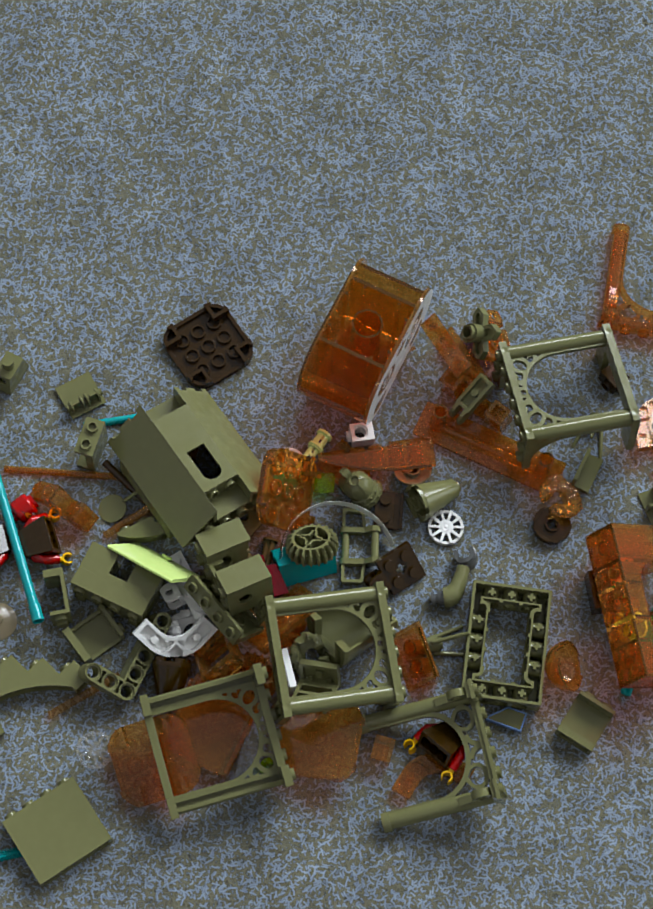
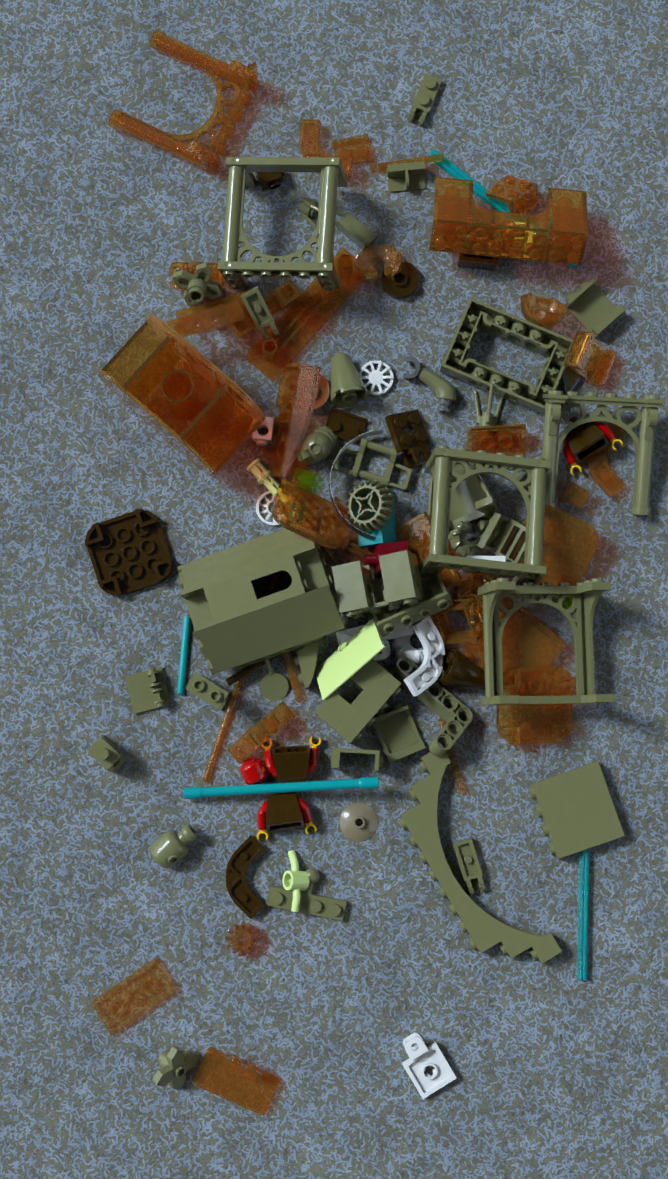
camera: 75 degrees left, 15 degrees up
none -> clear orange panel [563,331,617,386]

